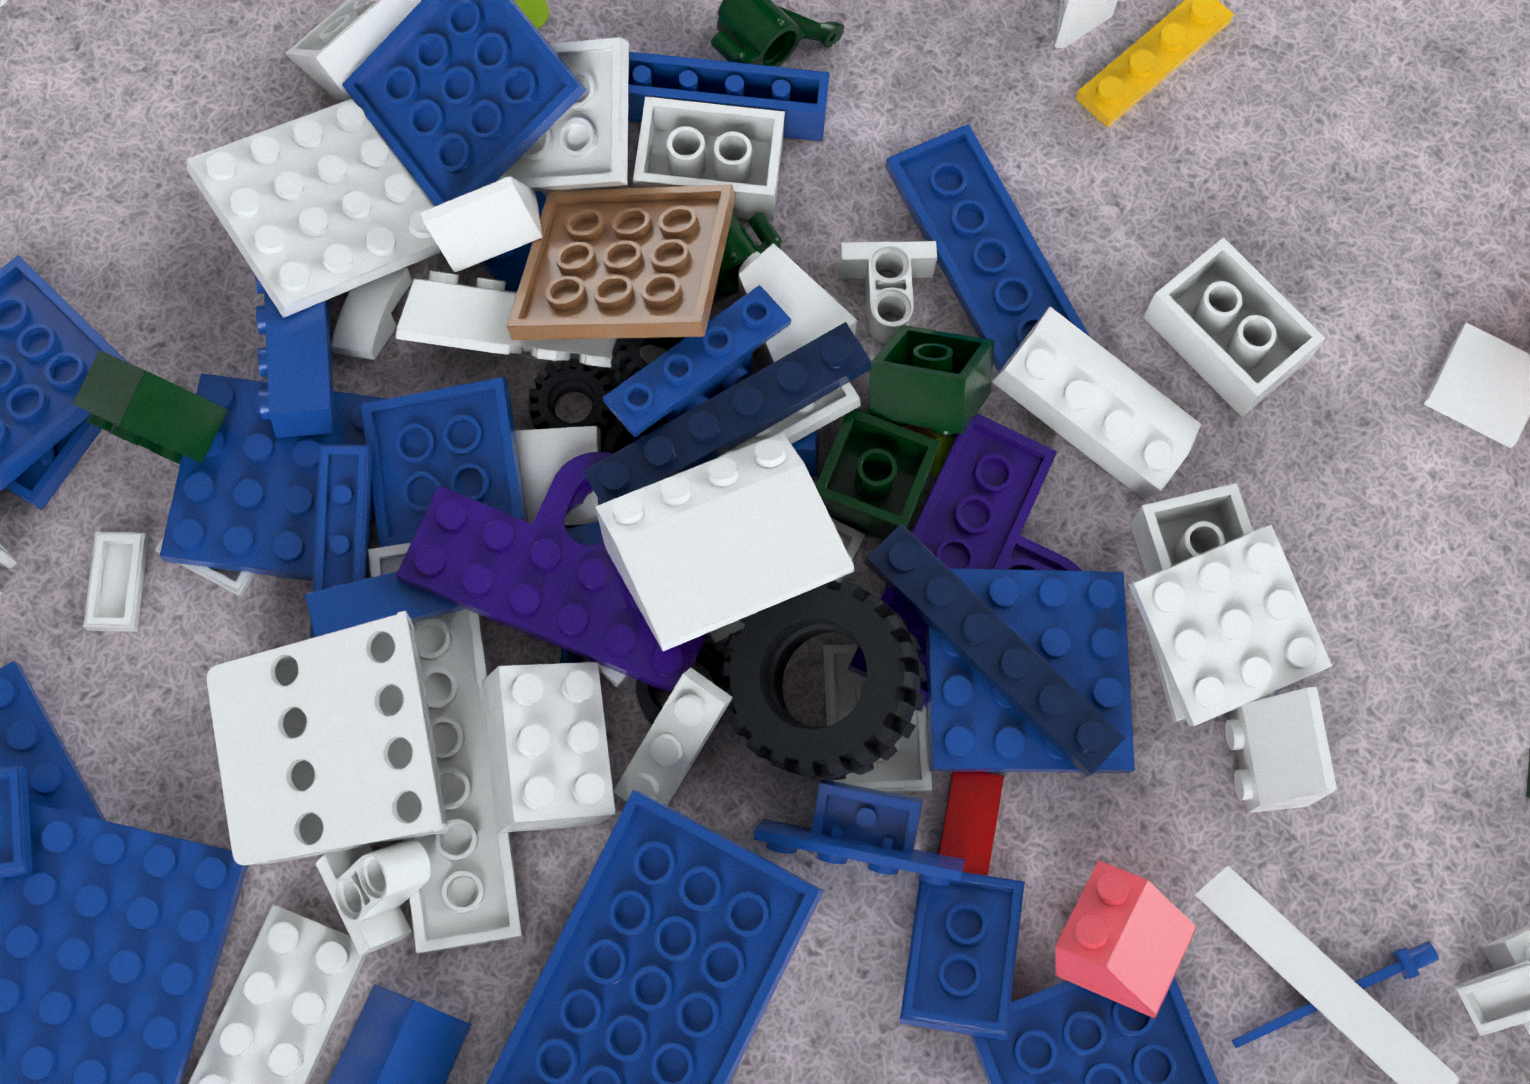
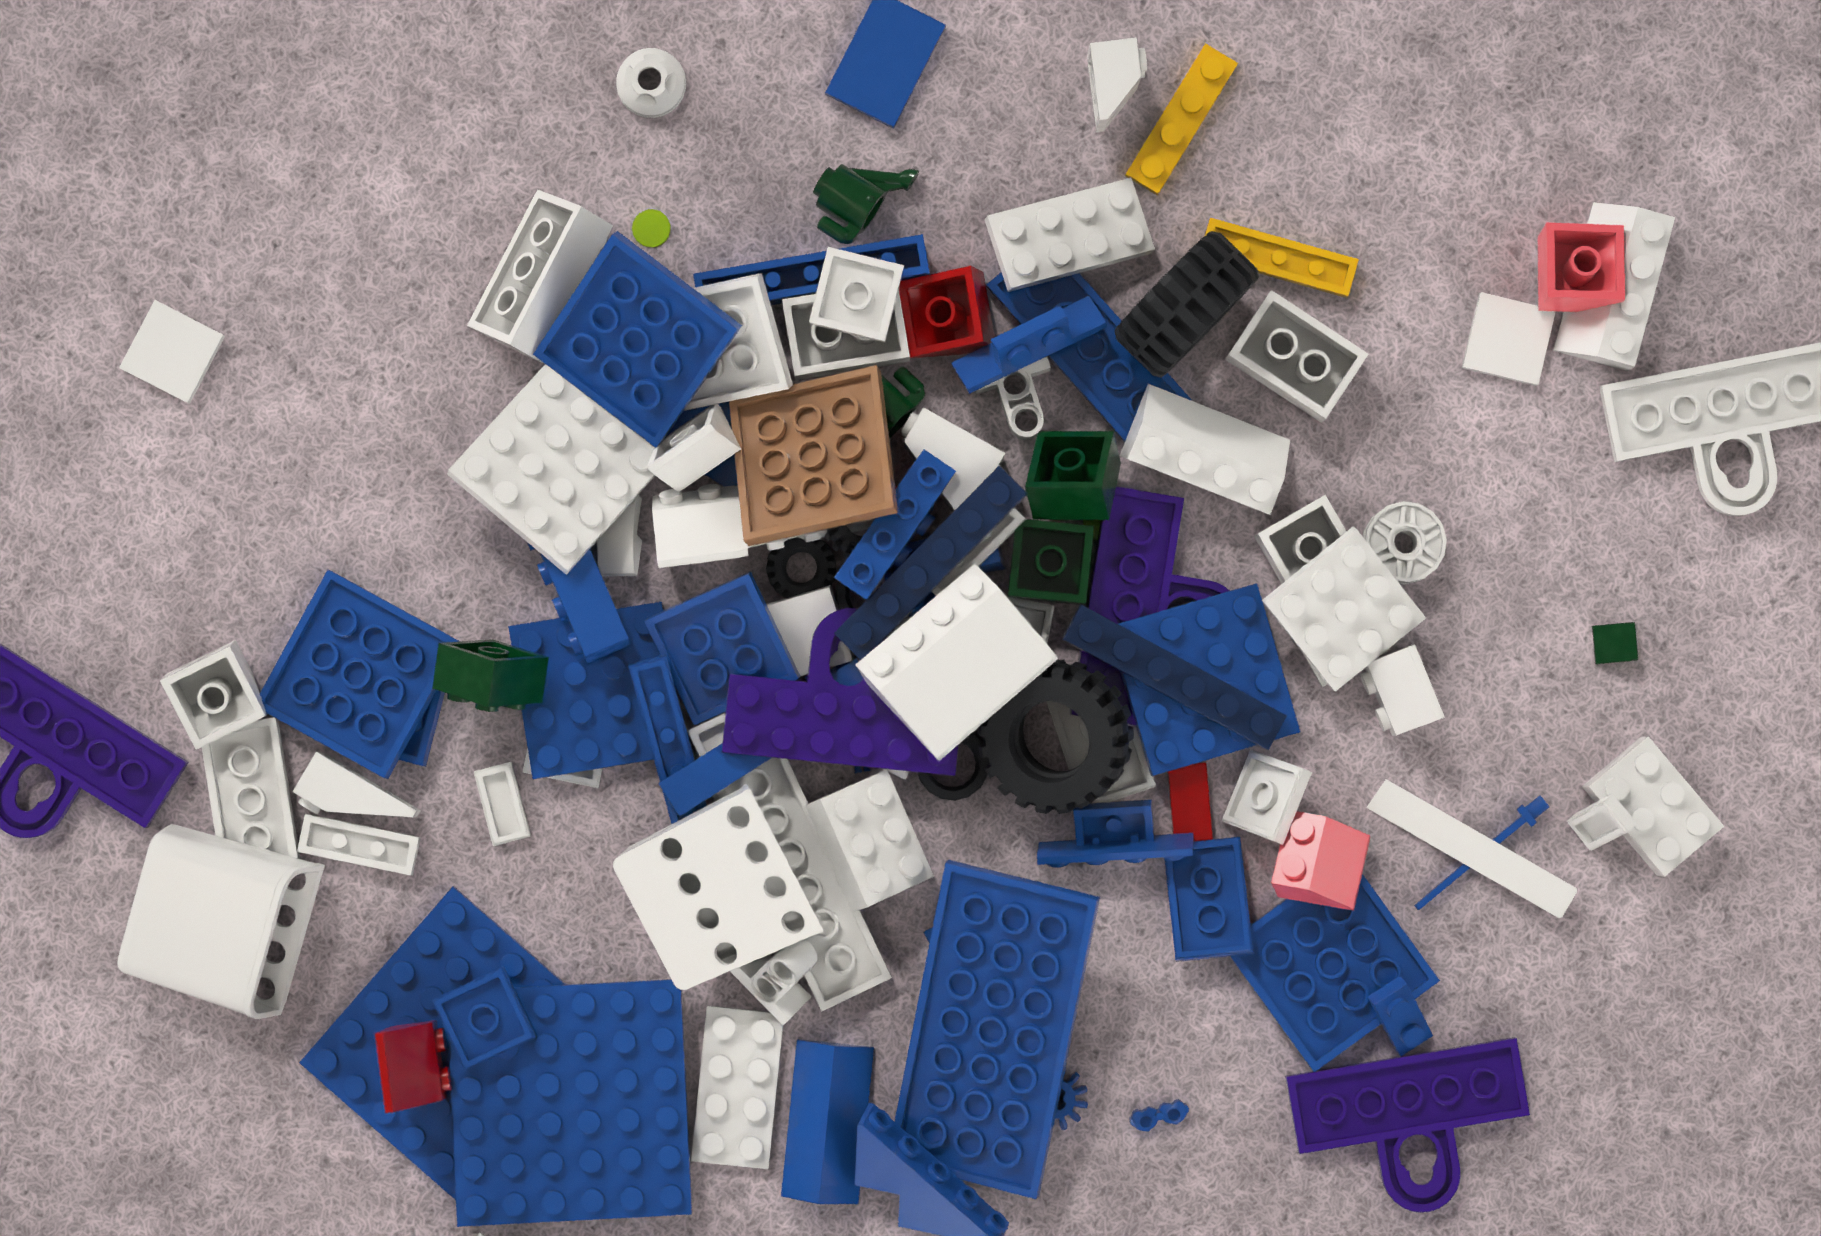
camera: 10 degrees left, 15 degrees up
white plate [613,668,733,806] -> none
none -> white plate [809,247,904,343]
none -> red slope [899,265,995,358]
none -> blue bracket [951,296,1107,394]
none -> white plate [985,178,1155,292]
none -> black tyre [1114,231,1259,377]
none -> yellow plate [1205,217,1359,298]
none -> white tile [1222,749,1312,845]
none -> white wheel [1363,501,1447,585]

